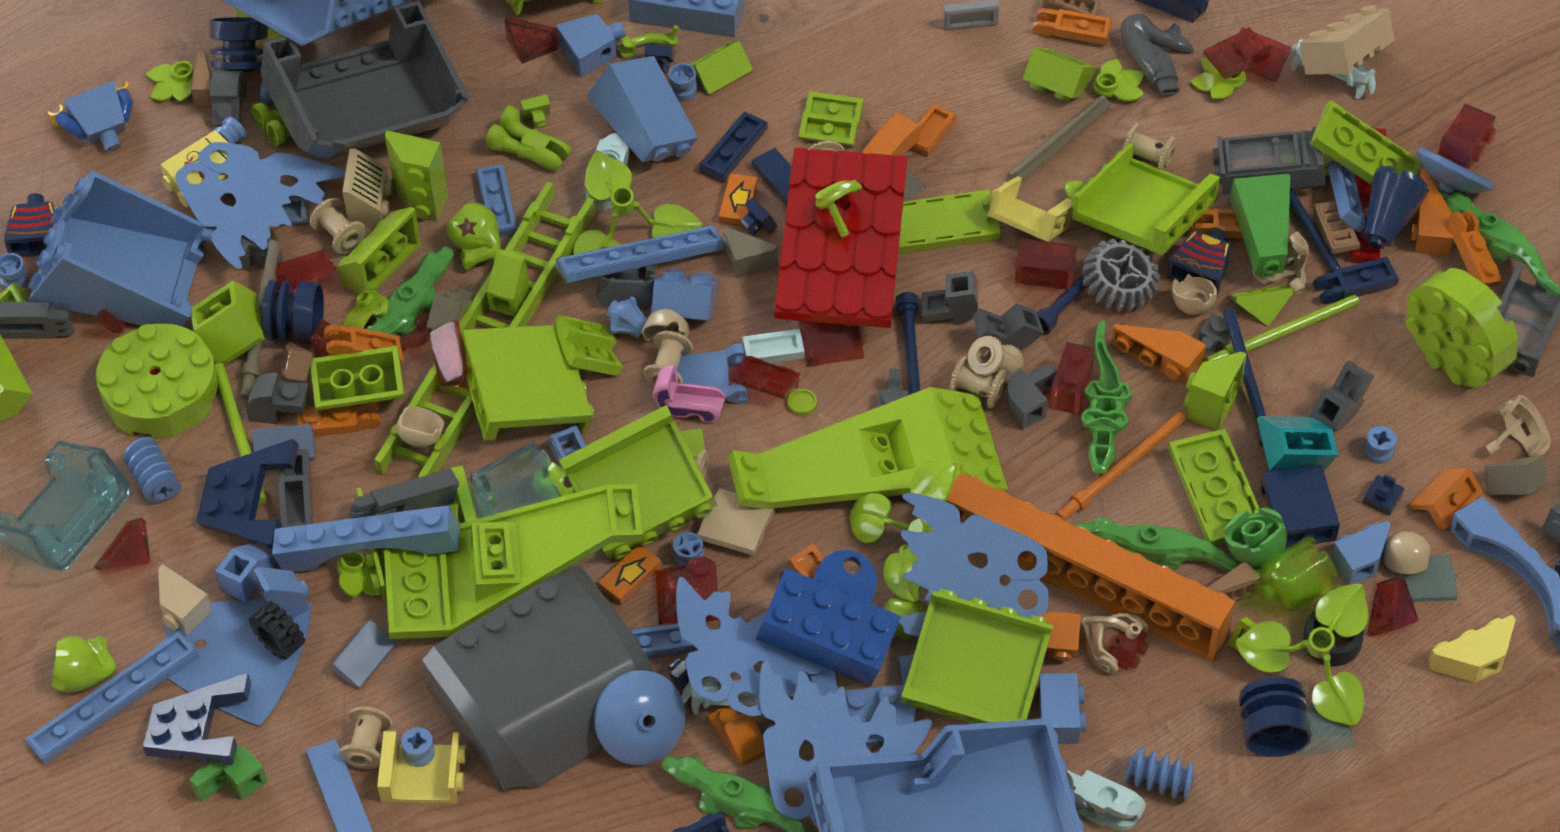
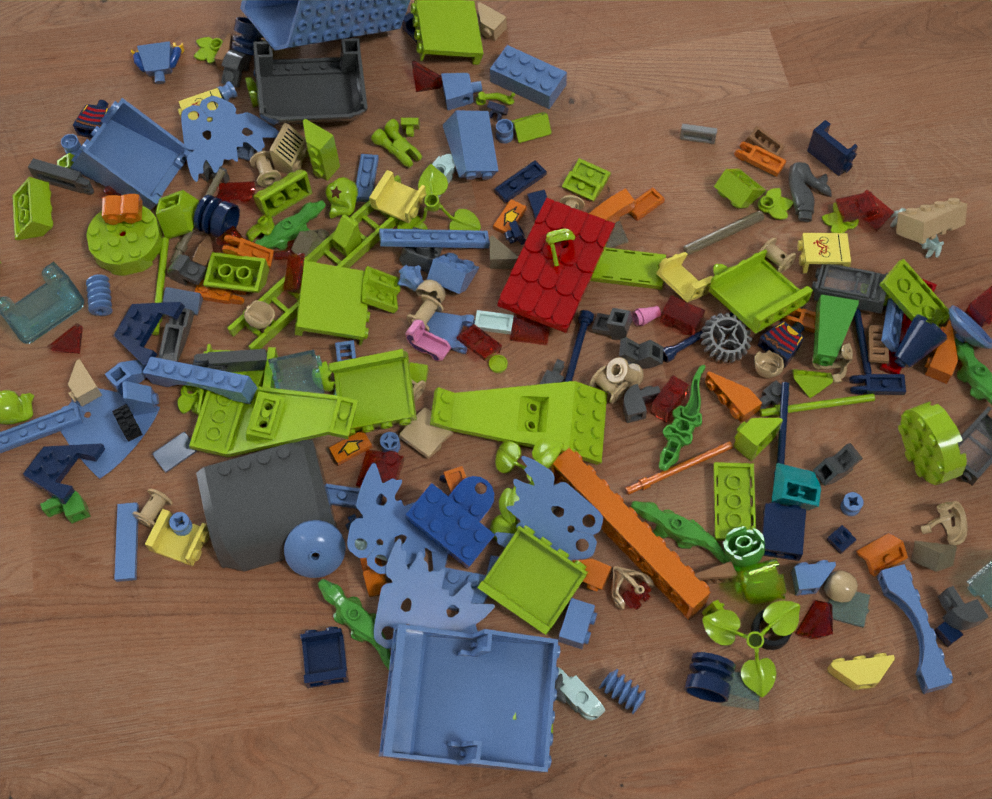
camera: 20 degrees right, 10 degrees up
orange hinge [1448,211,1502,287] -> none
none -> orange brick [102,194,143,225]
none -> light yellow panel [369,170,427,223]
none -> bright pink cone [632,306,661,326]
none -> light yellow panel [797,233,851,273]

